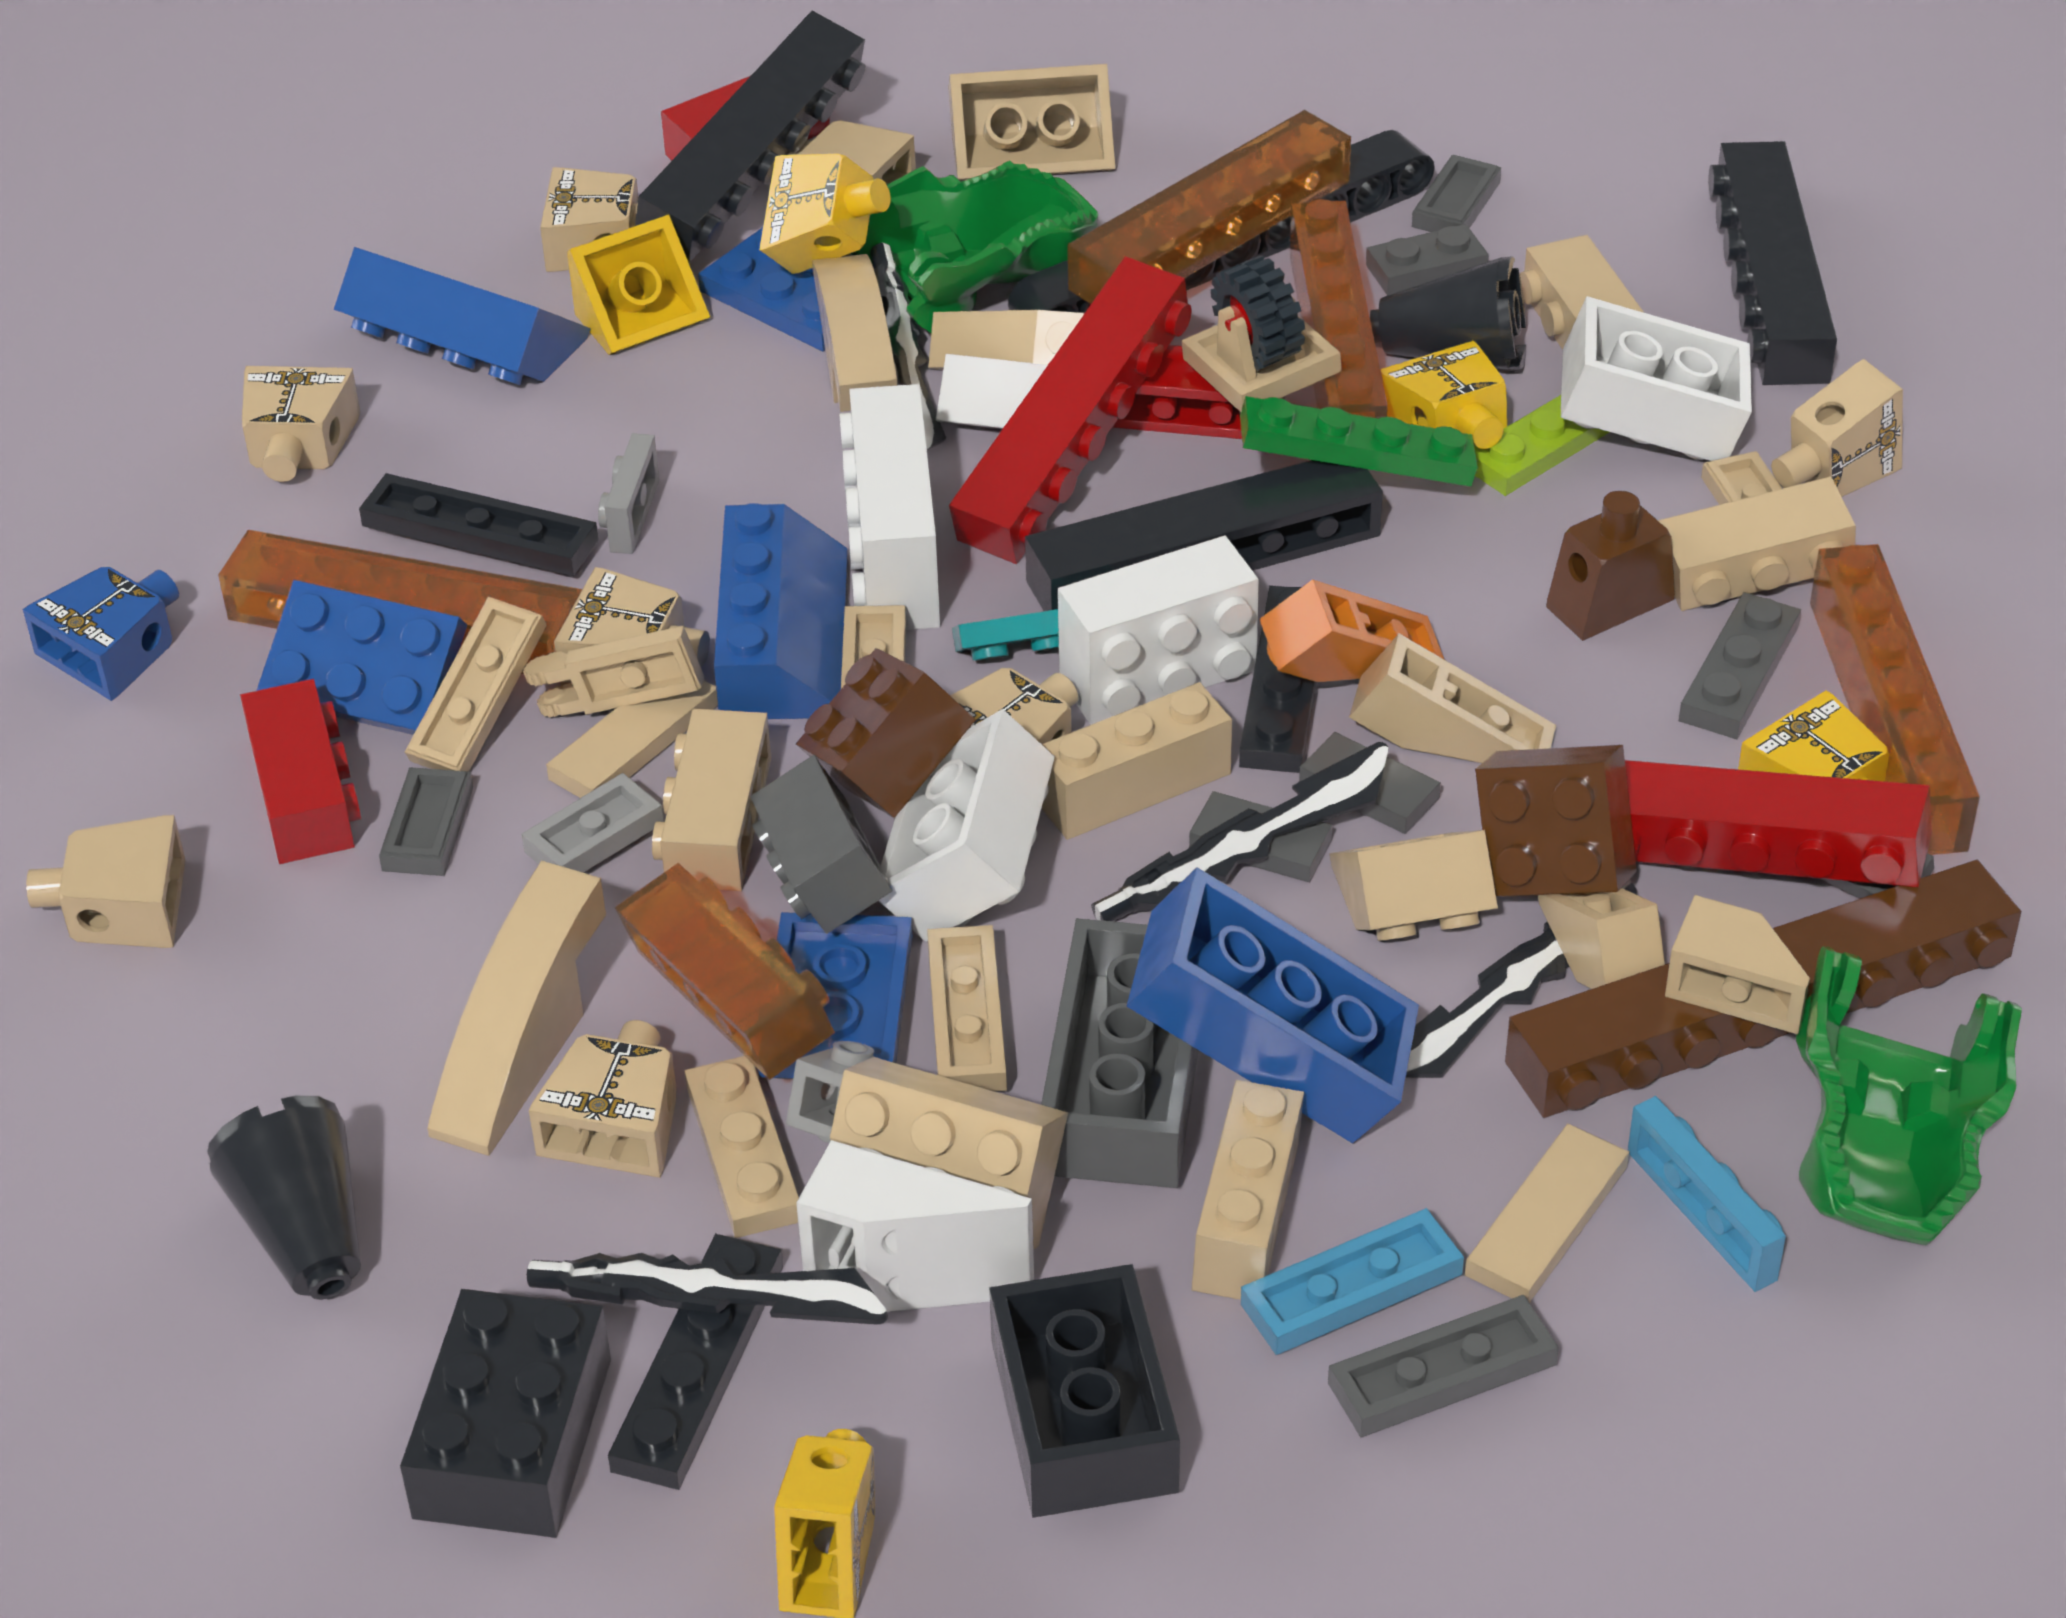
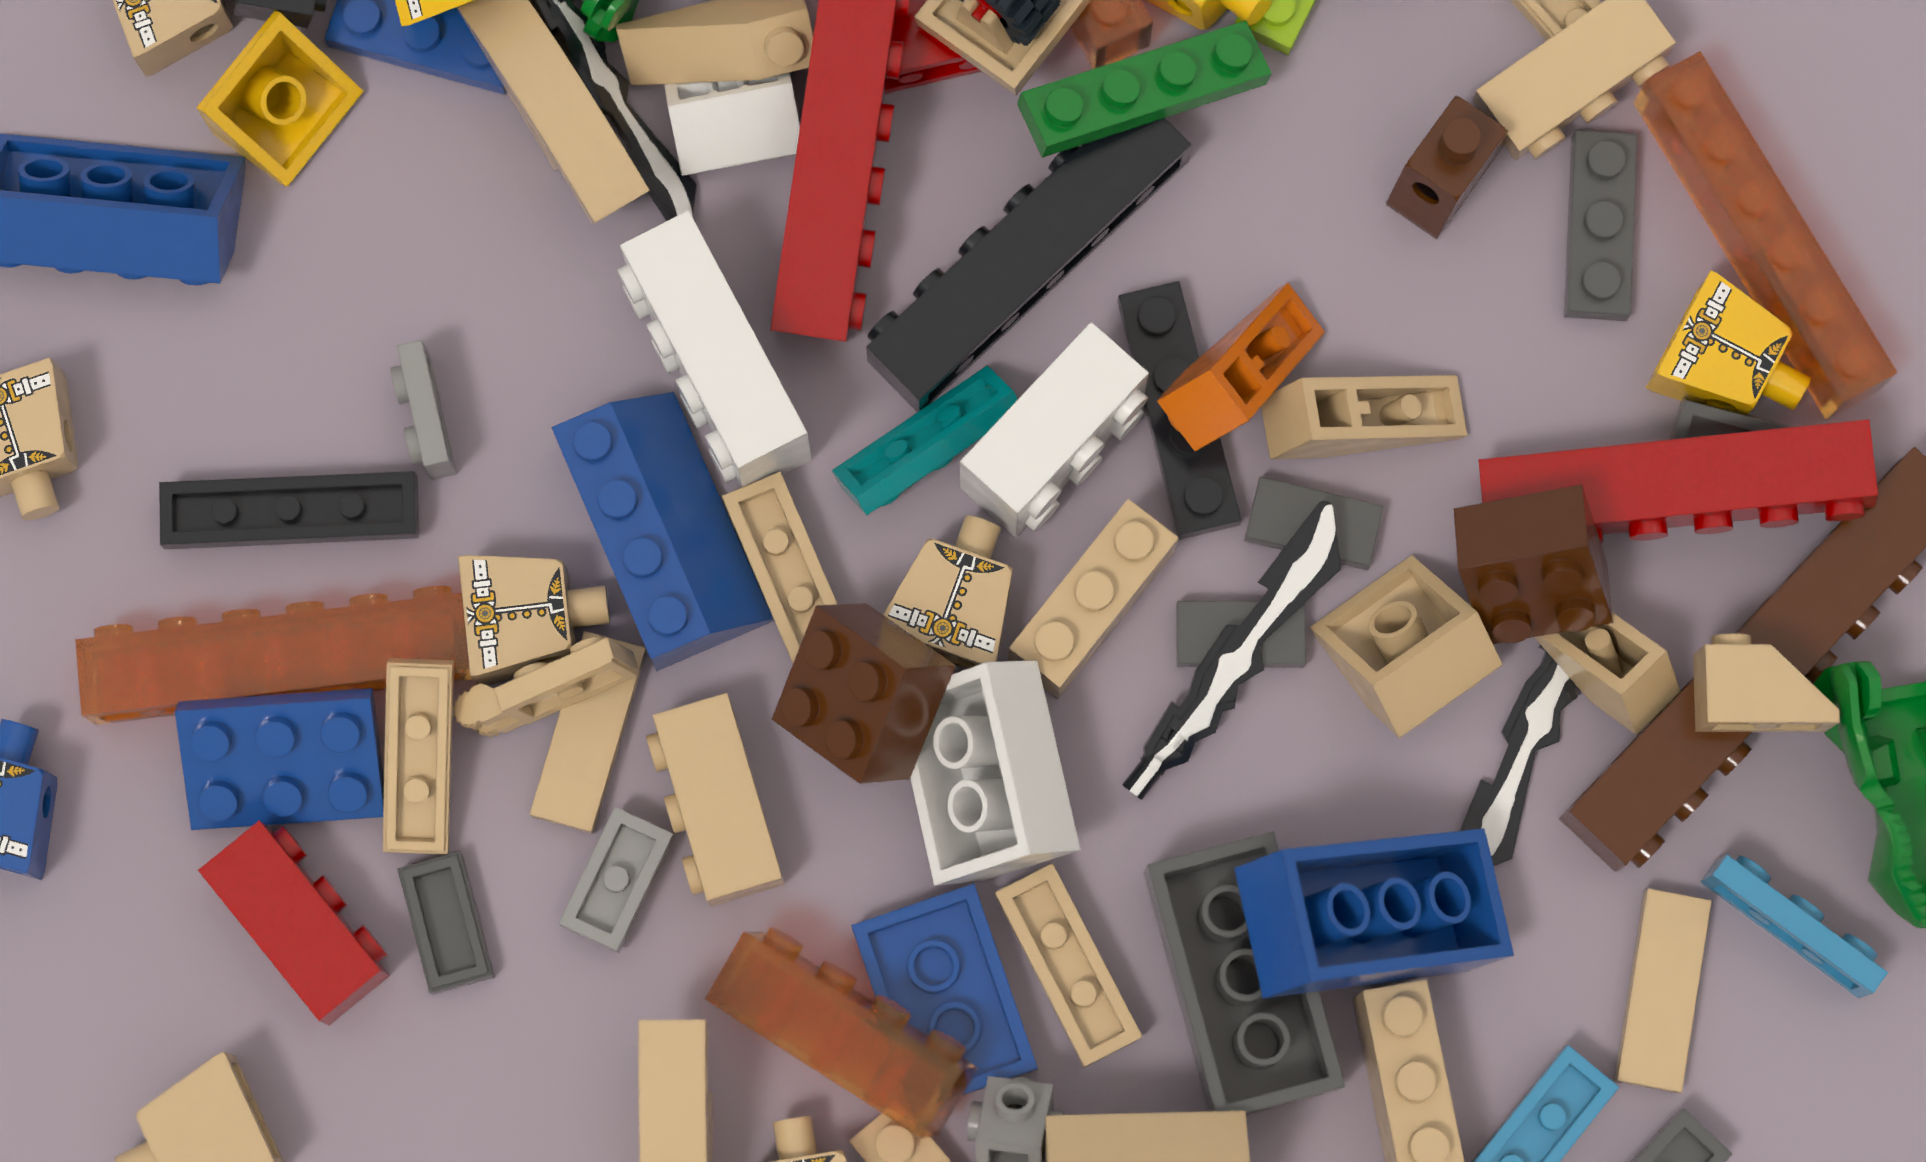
camera: 25 degrees left, 35 degrees up
dark grey brick [750,755,893,934] -> none

